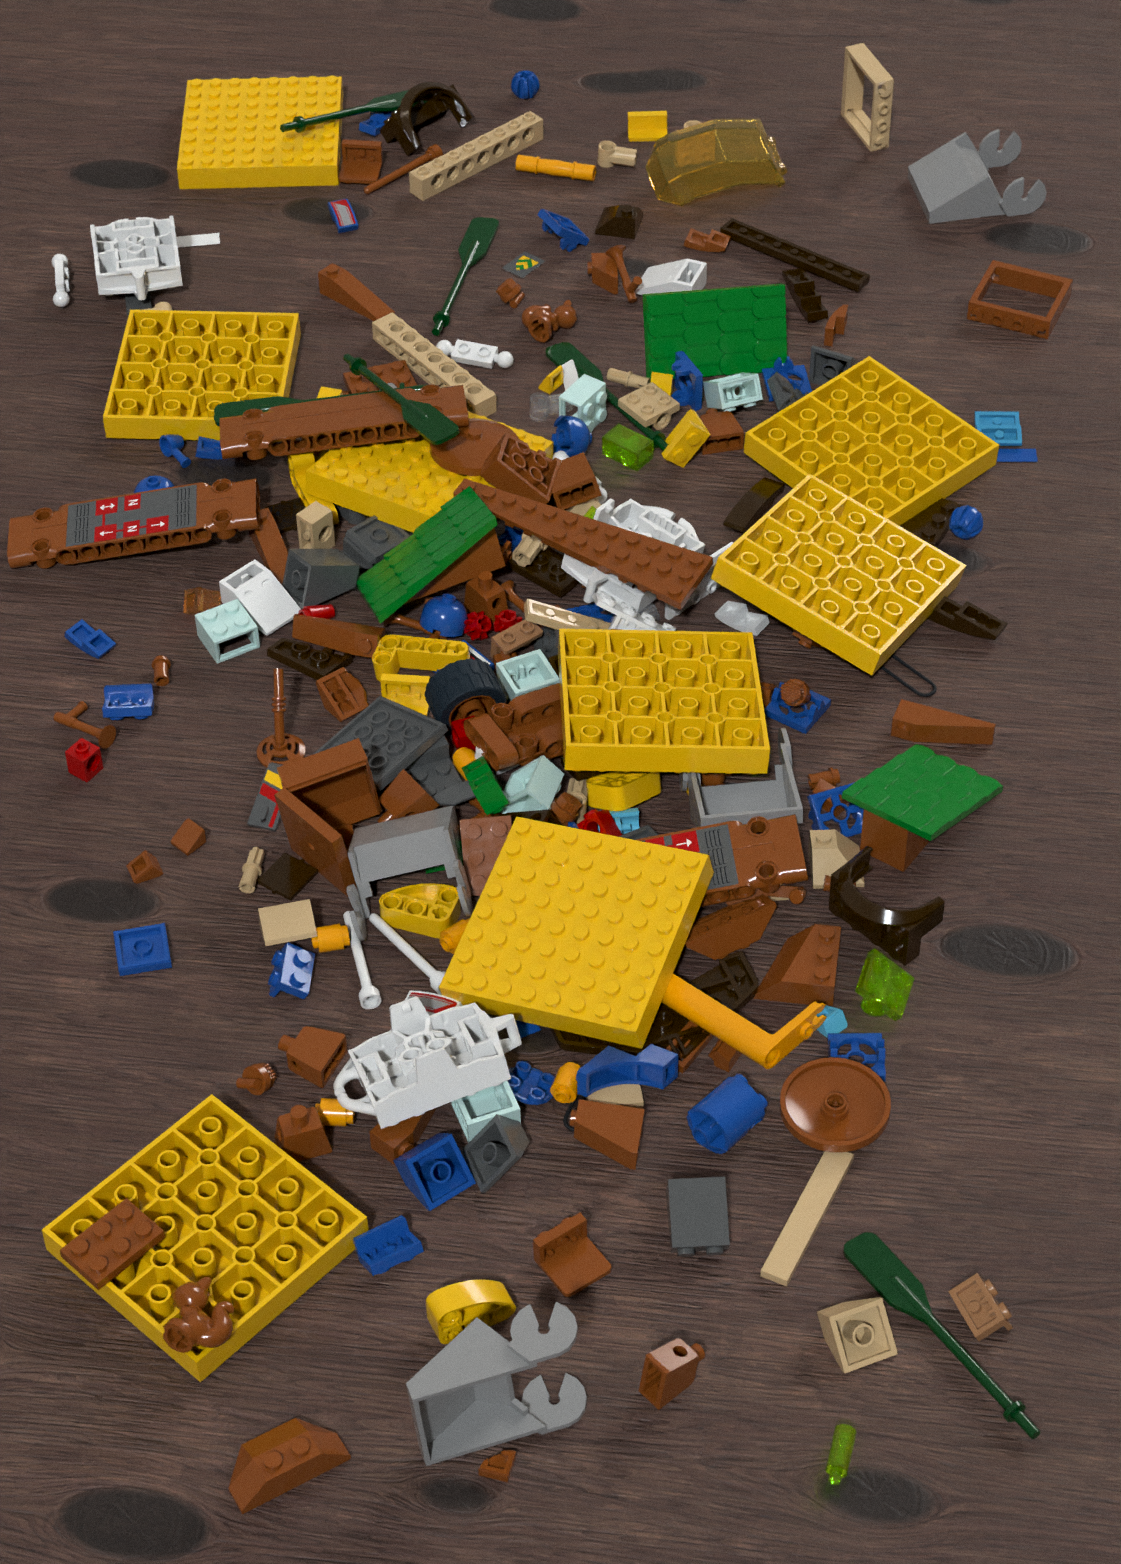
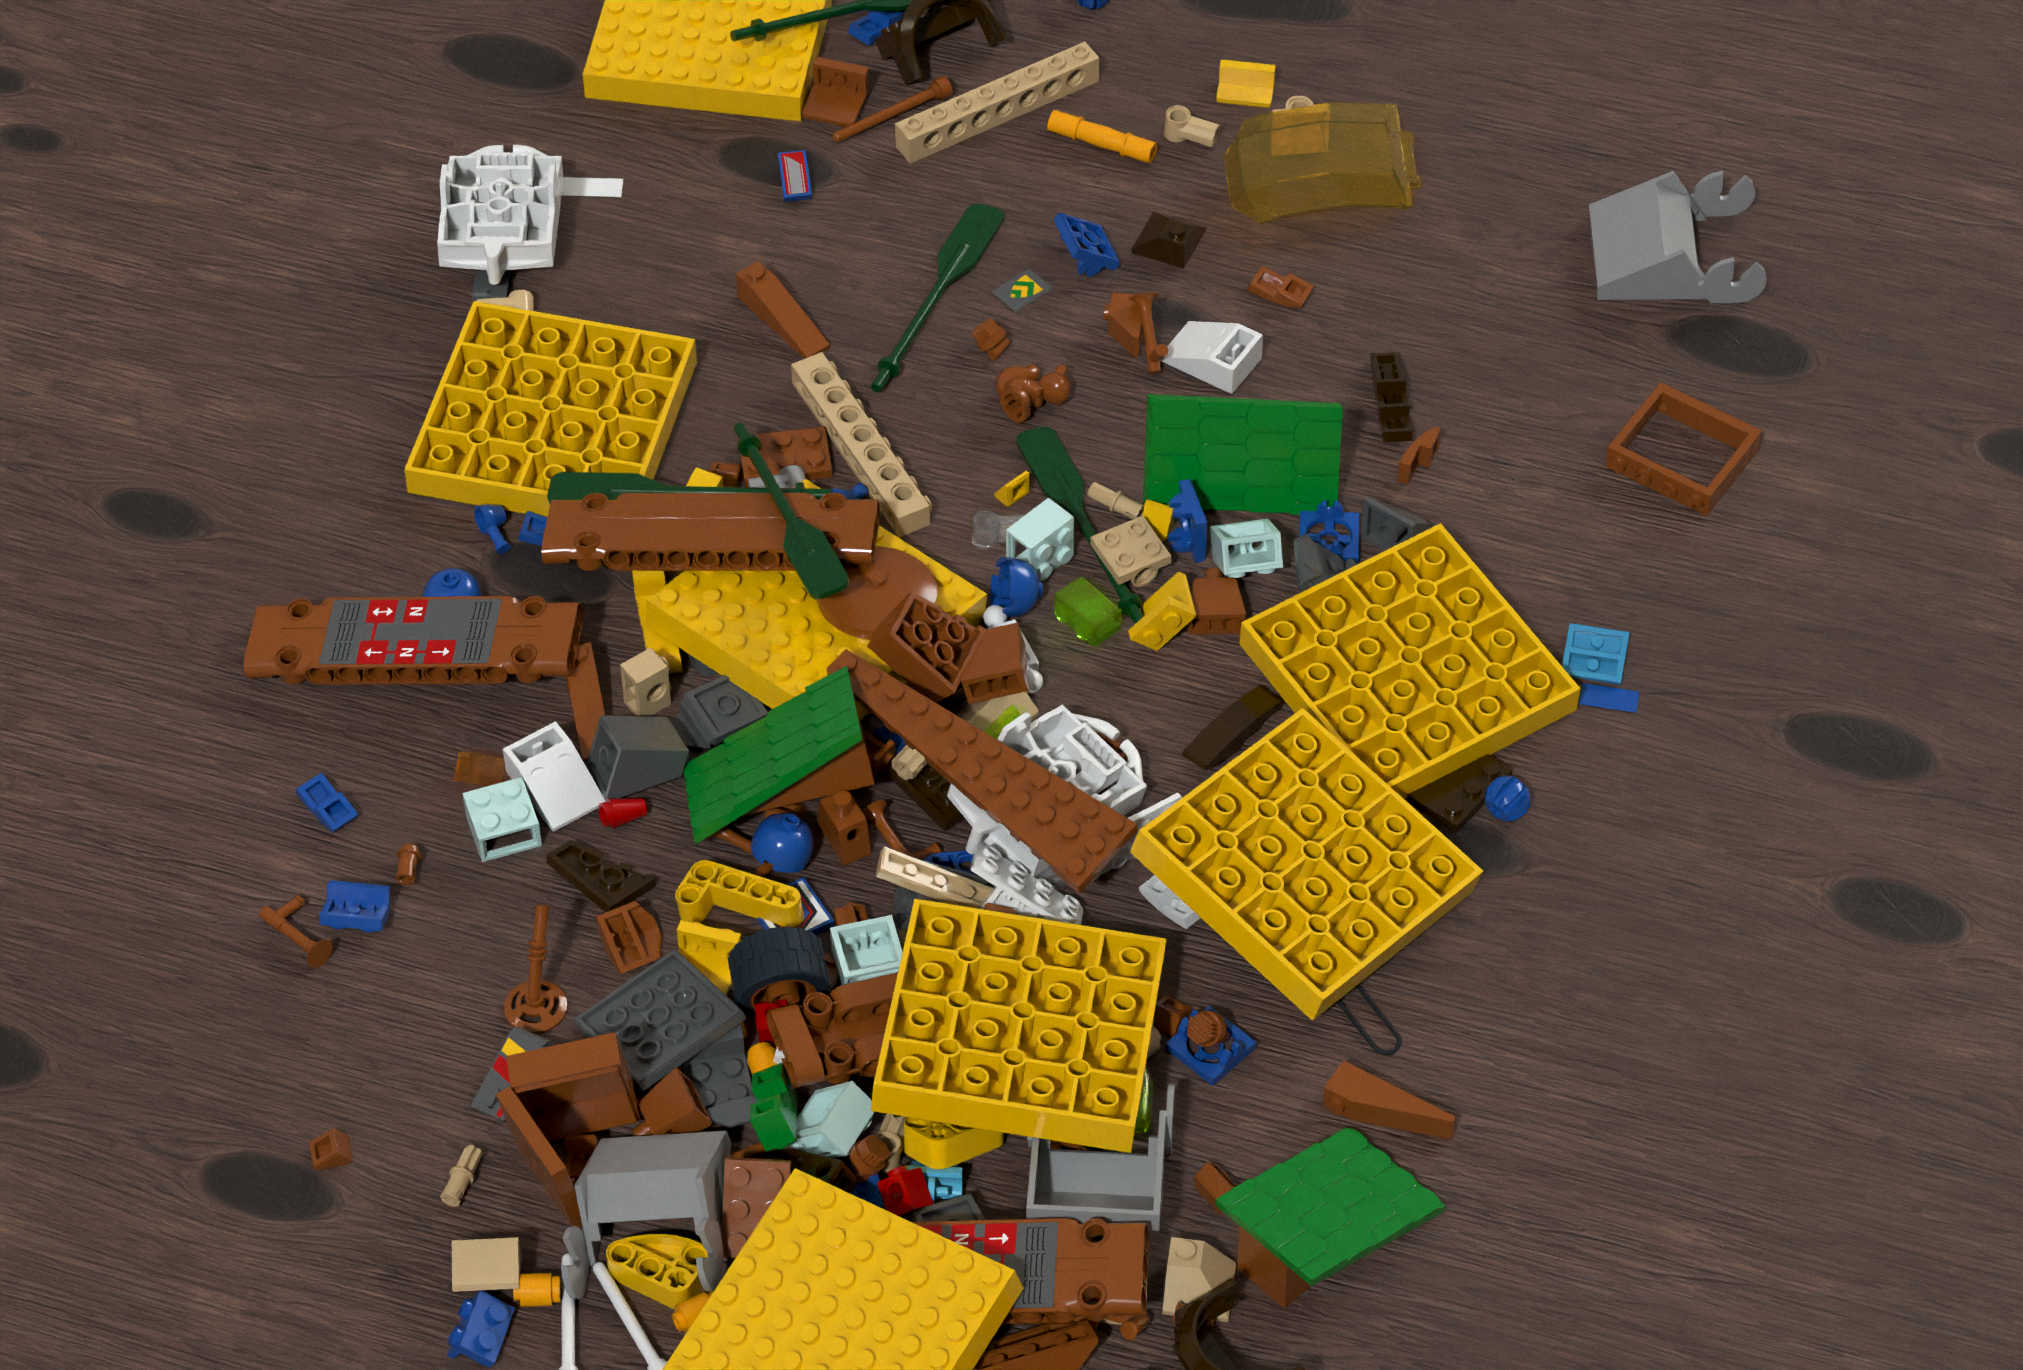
camera: 10 degrees right, 5 degrees up
white plate [52,254,70,307] -> none
red brick [65,738,103,782] -> none
blue tile [113,923,172,976] -> none
dark orange slope [170,818,206,856] -> none
dark brown piece [257,853,318,901] -> none
dark brown piece [265,498,306,534] -> none
dark orange slope [292,614,386,658] -> none
white plate [436,339,514,369] -> none
red gear [464,611,492,641] -> none
medium nougat bracket [490,619,543,658] -> none
red gear [493,610,522,633] -> none
white sticker [561,360,579,391] -> none
dark brown plate [720,218,870,292] -> none
dark orange pin [807,767,840,790] -> none
blue piece [807,782,864,837] -> none
tan window [841,43,894,152] -> none
dark brown slope [927,596,1008,640] -> none

